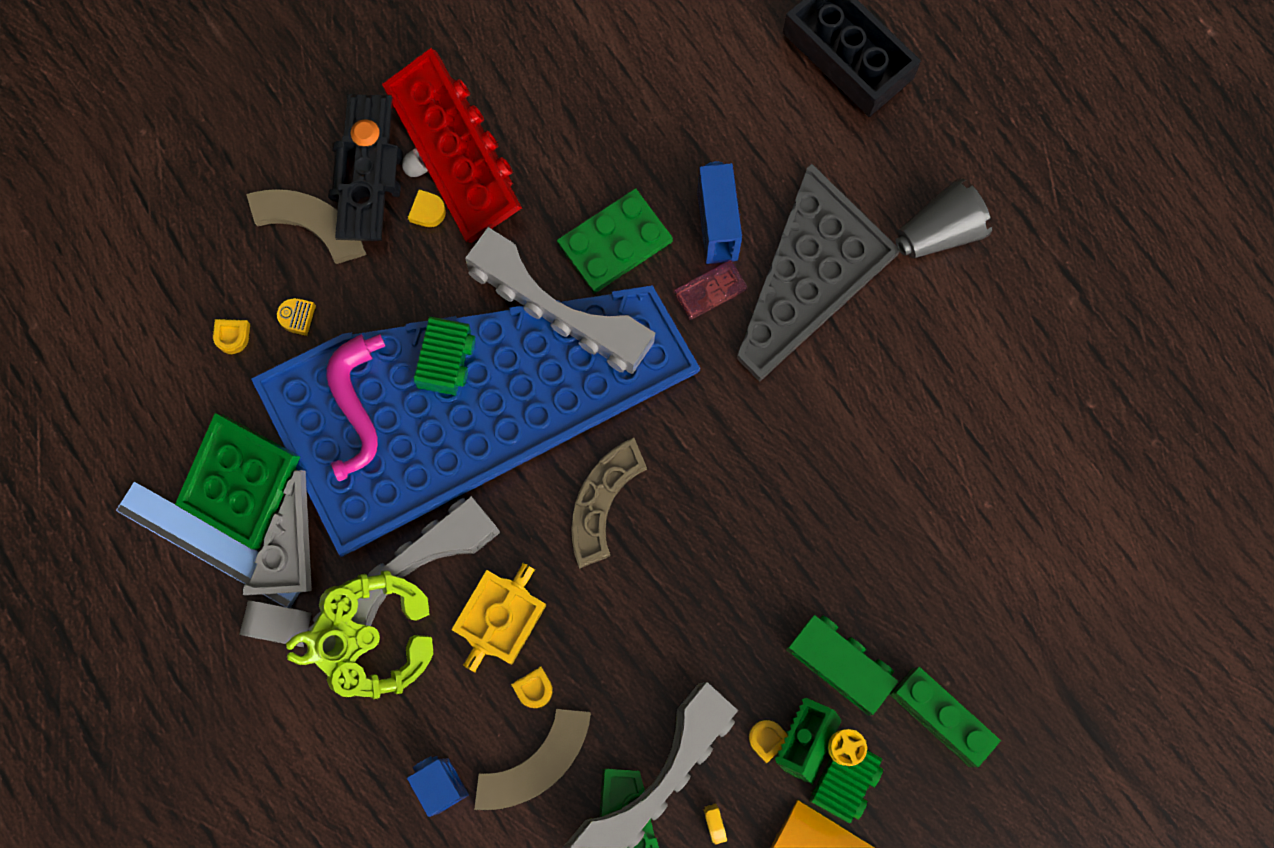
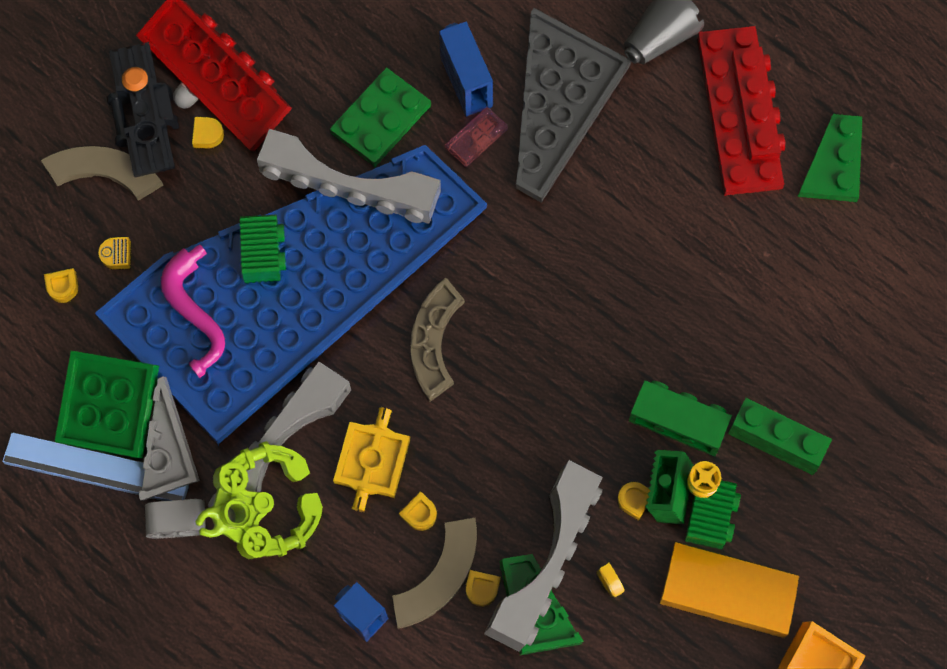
camera: 15 degrees left, 5 degrees down
none -> yellow tile [466,570,501,606]
none -> red plate [697,26,785,196]
none -> green wing [798,114,862,202]

